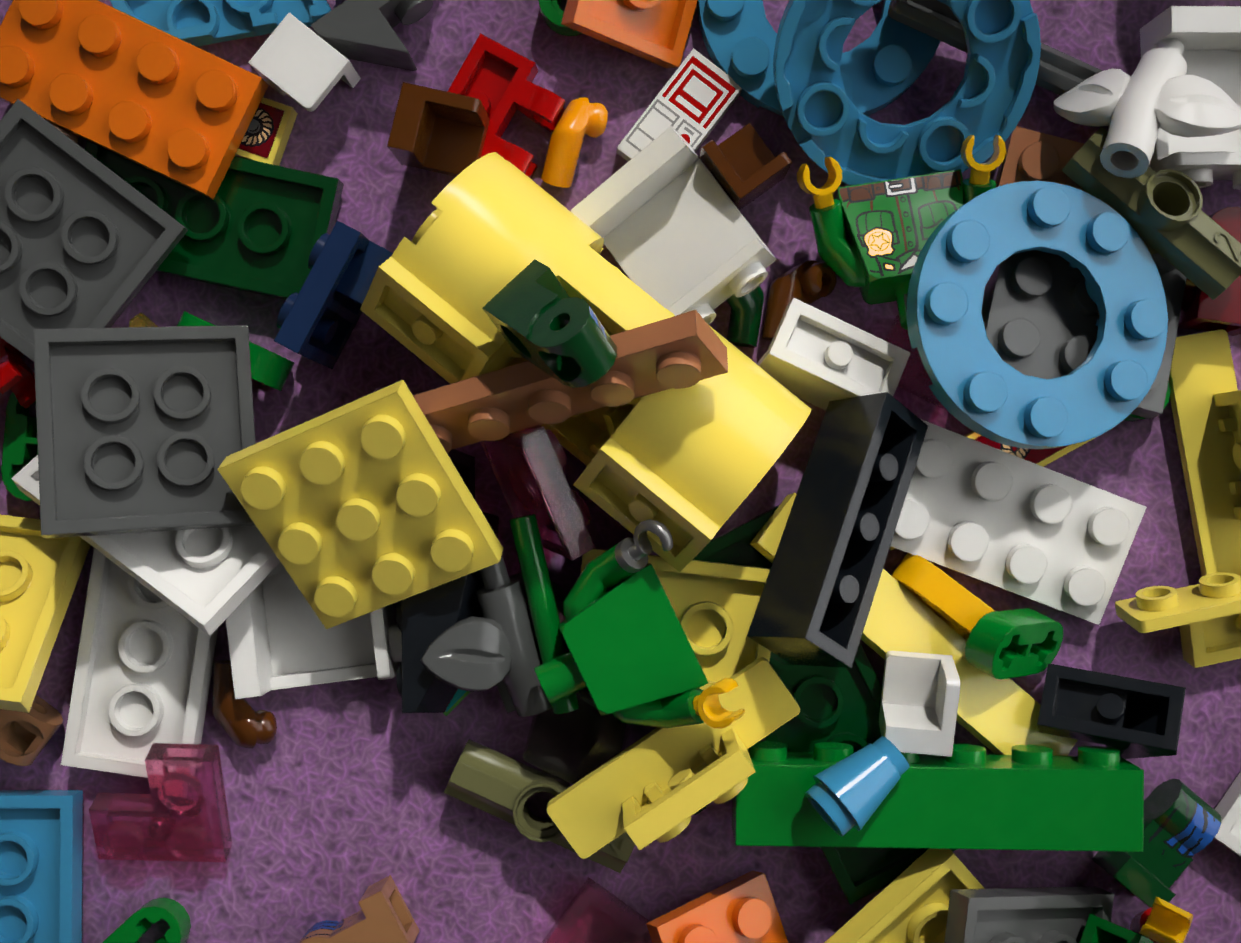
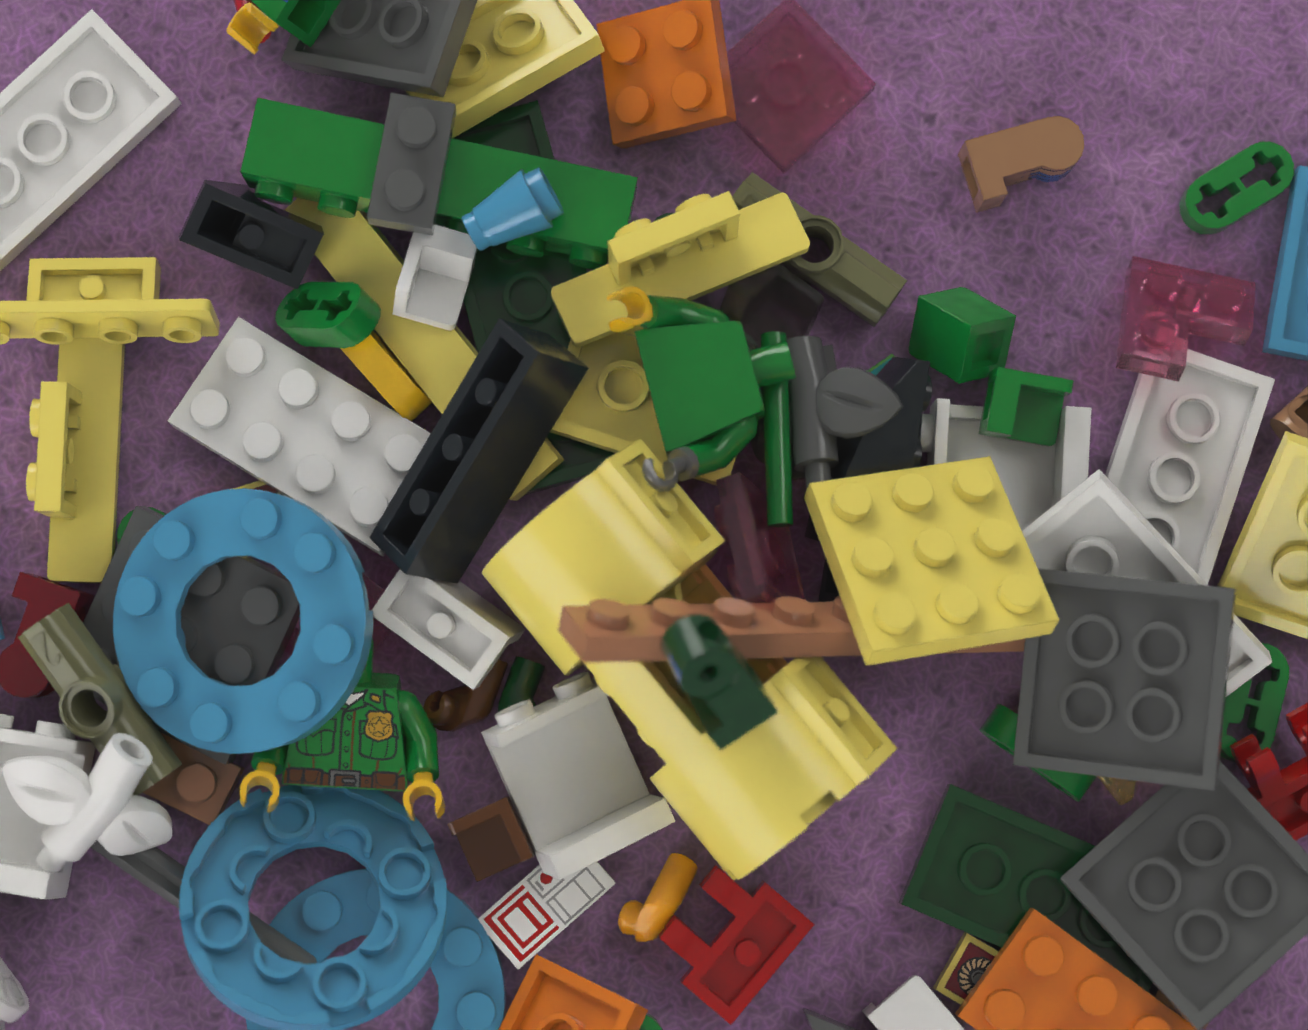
camera: 170 degrees left, 5 degrees down
reddish brown arm [212,660,277,749] -> none
dark blue plate [274,220,393,369] -> none
reddish brown panel [387,82,490,177] -> none
dark green leg [1092,779,1221,908] -> none
none -> dark grey plate [367,93,456,235]
none -> green panel [908,287,1016,384]
none -> green panel [978,367,1074,447]

